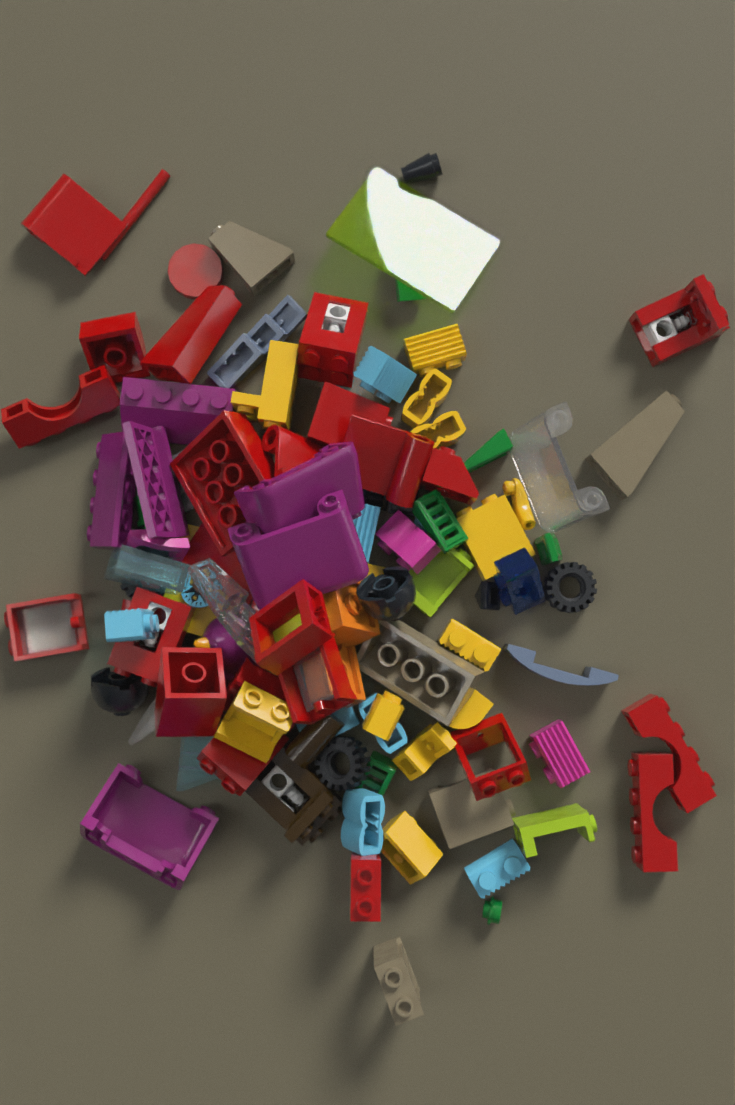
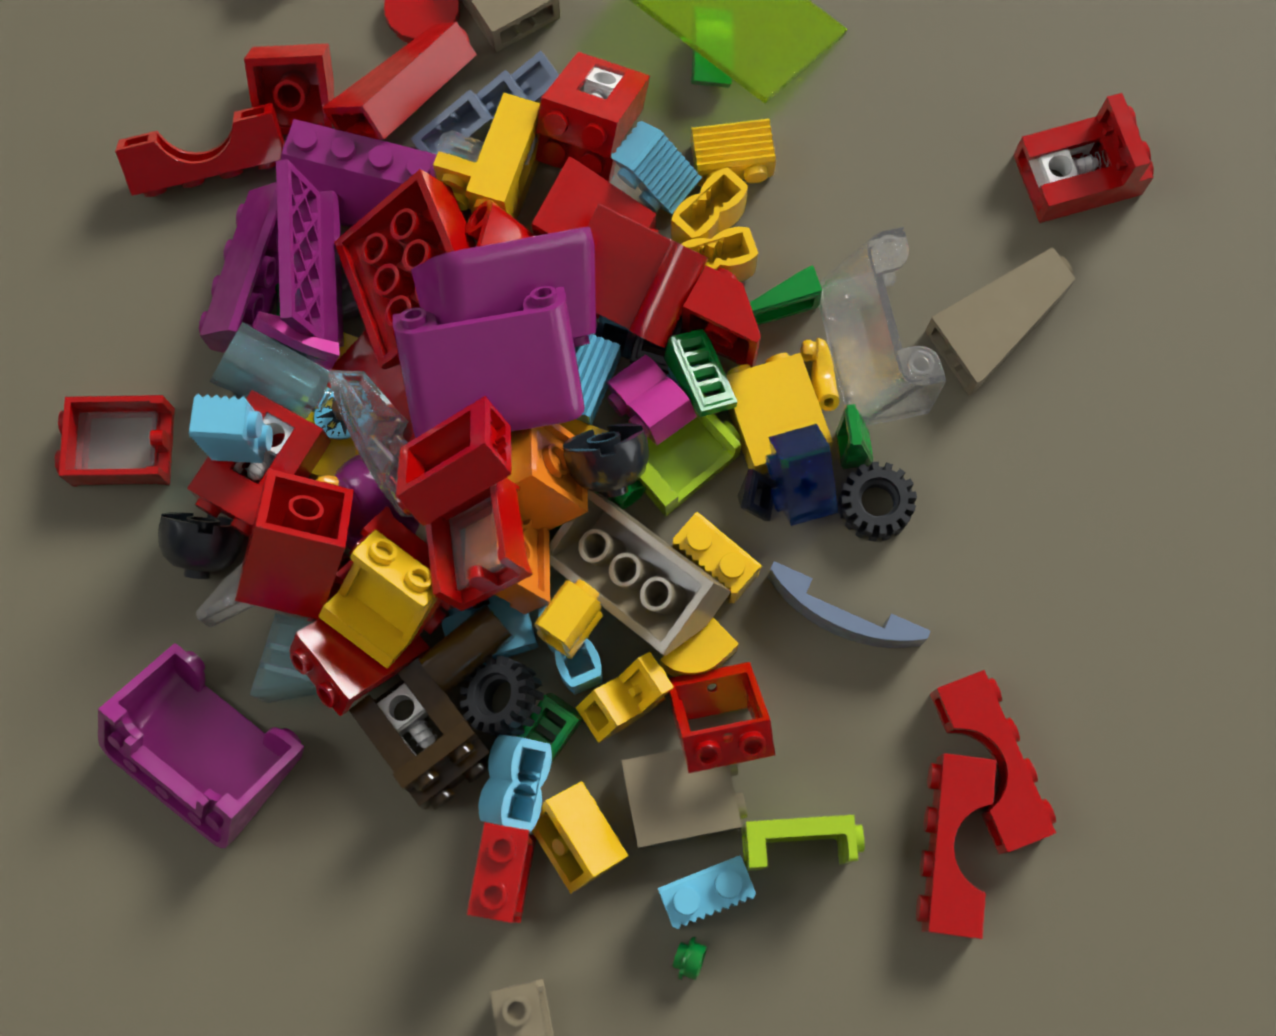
camera: 15 degrees right, 10 degrees down
dark pink brick [528,719,590,788] -> none
none -> clear tile [437,131,484,163]

